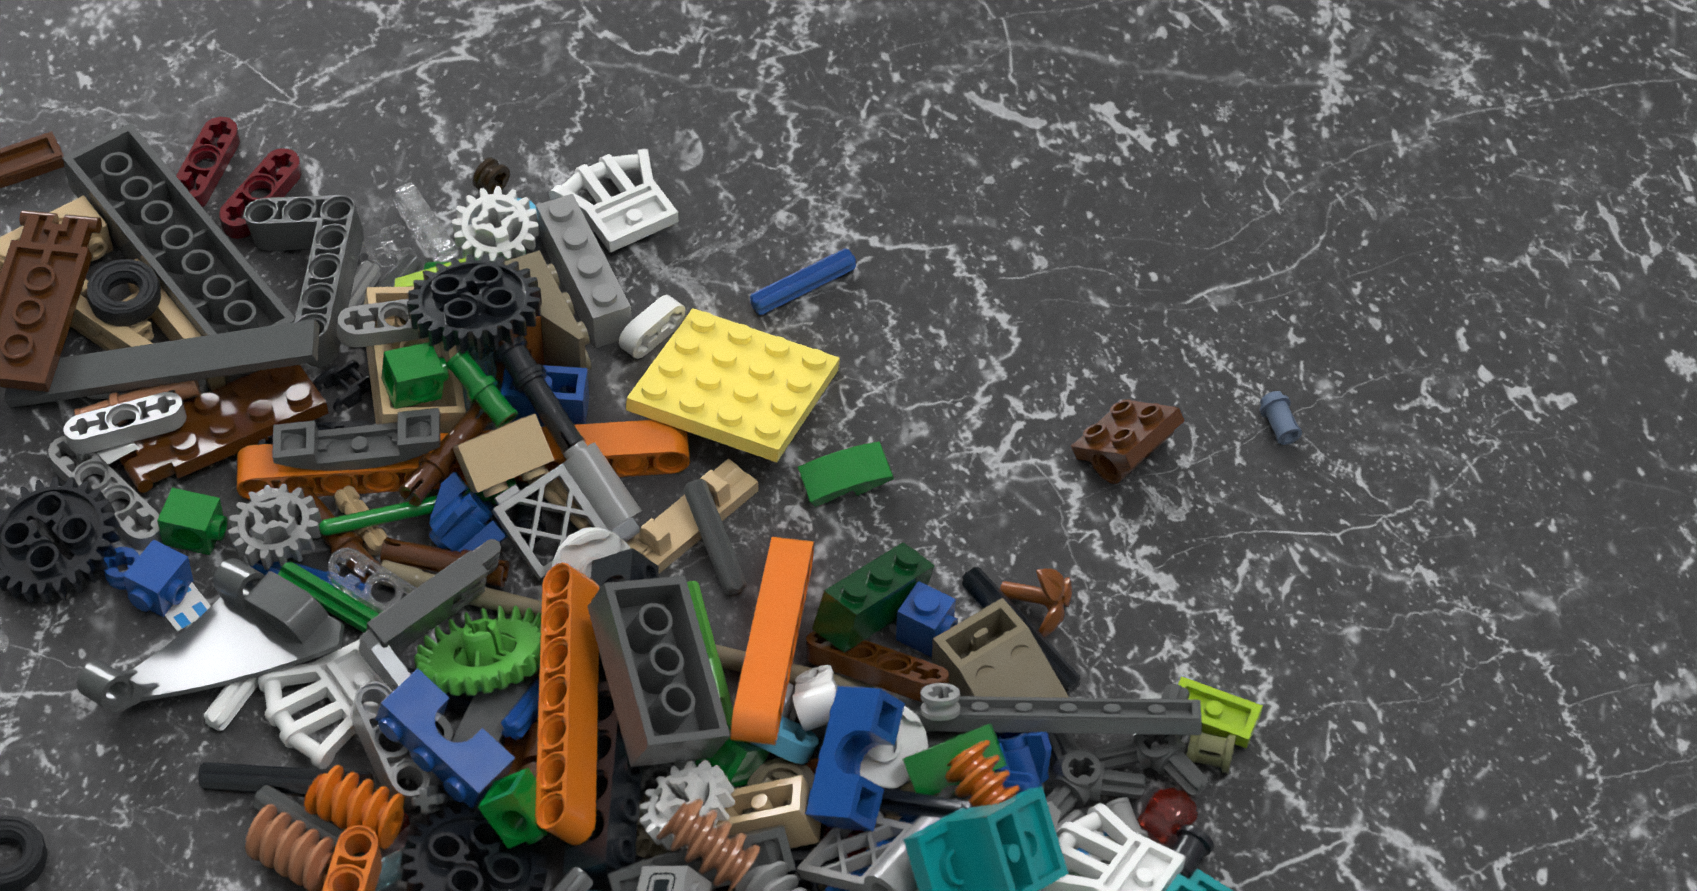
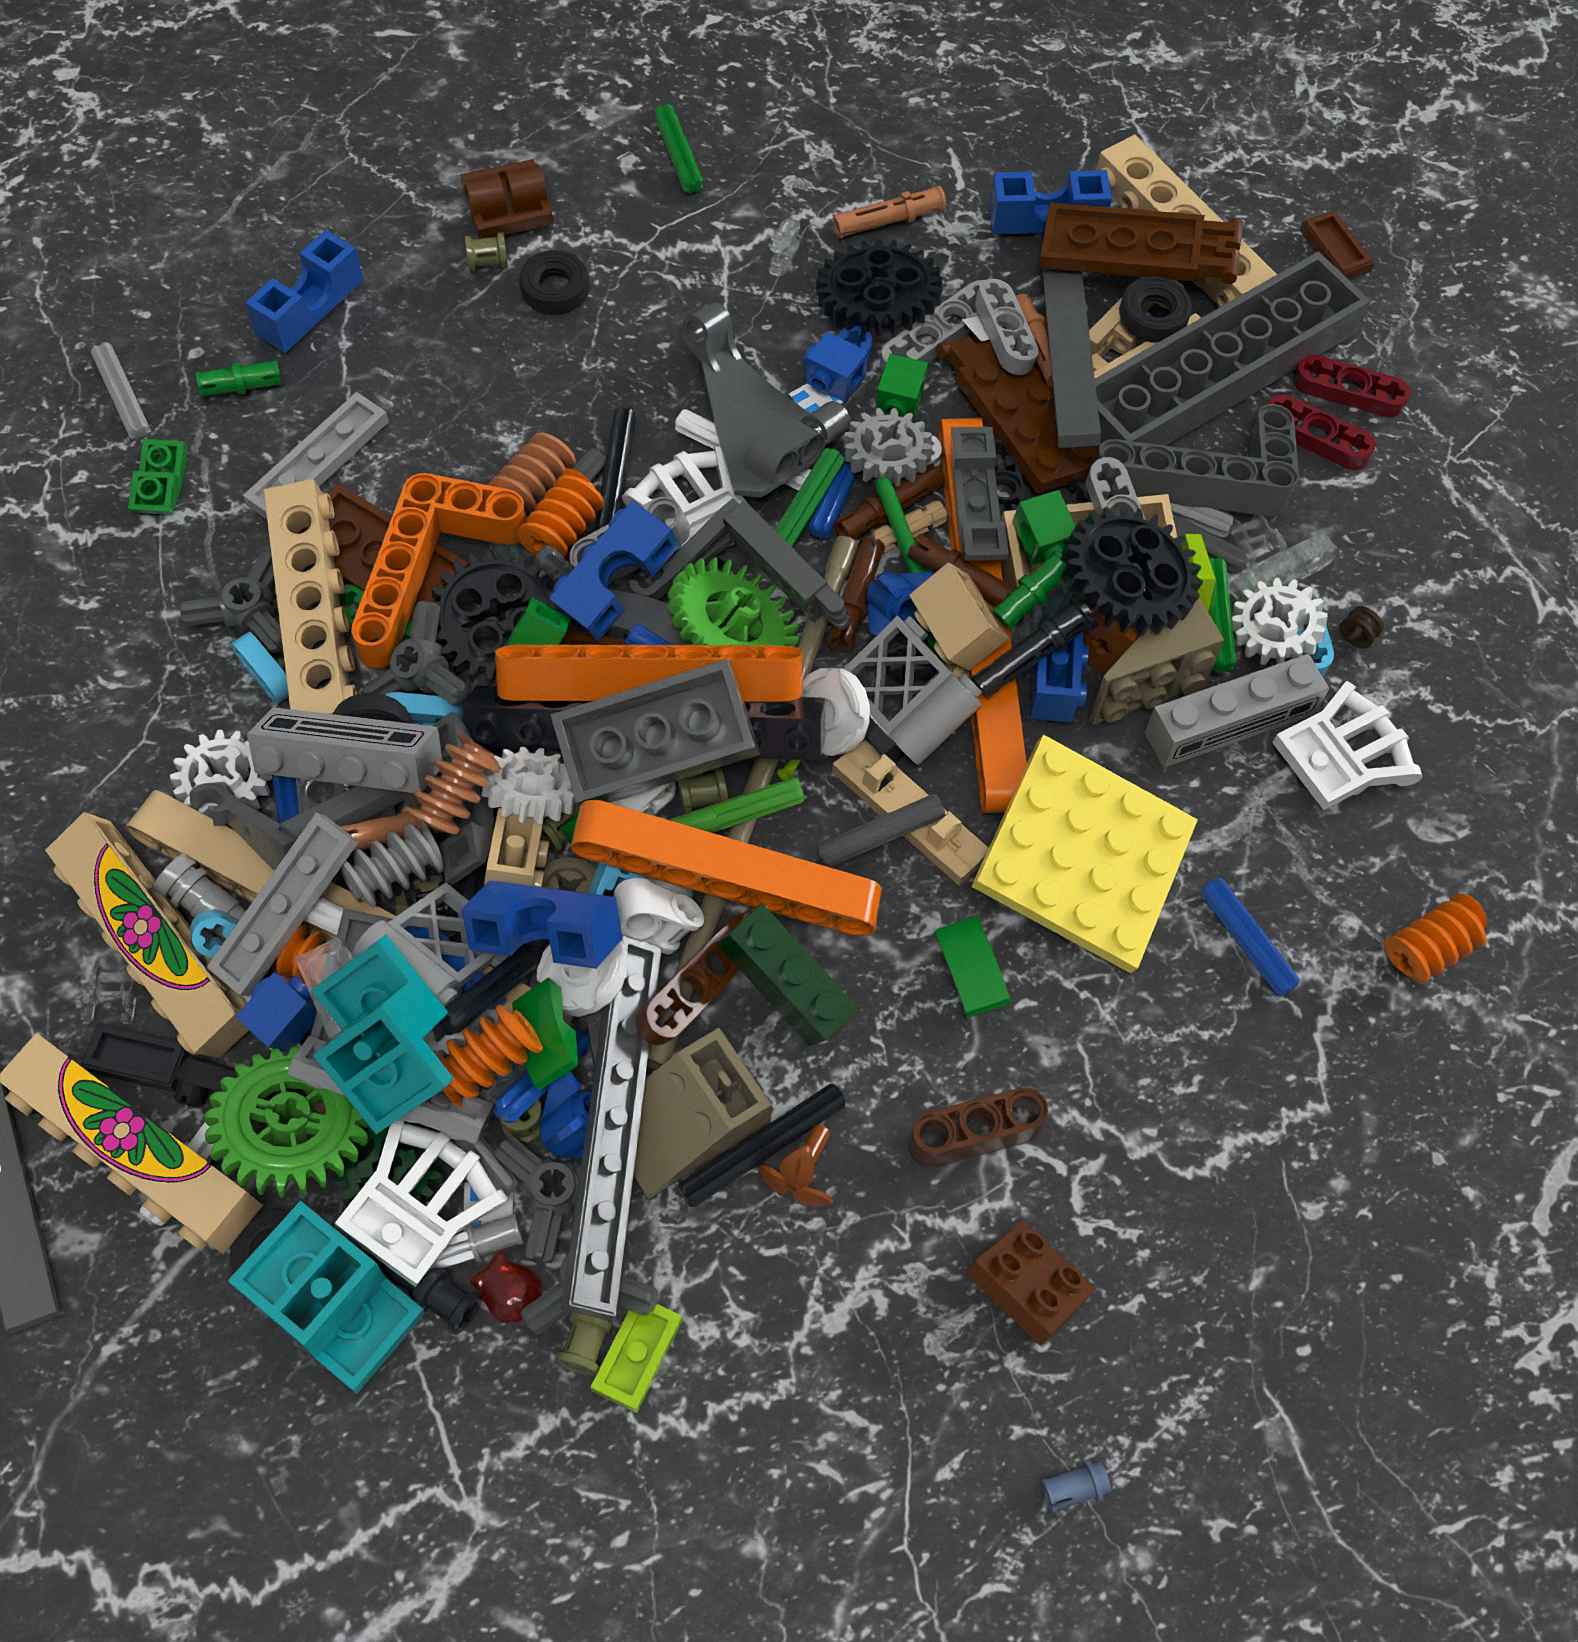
camera: 90 degrees right, 10 degrees up
clear beam [327,548,434,635] -> none
white beam [619,295,686,359] -> none
blue brick [896,581,958,658] -> none
light grey bush [920,683,960,721] -> none
none -> reddish brown beam [909,1087,1049,1168]
none -> orange piece [1383,893,1487,985]

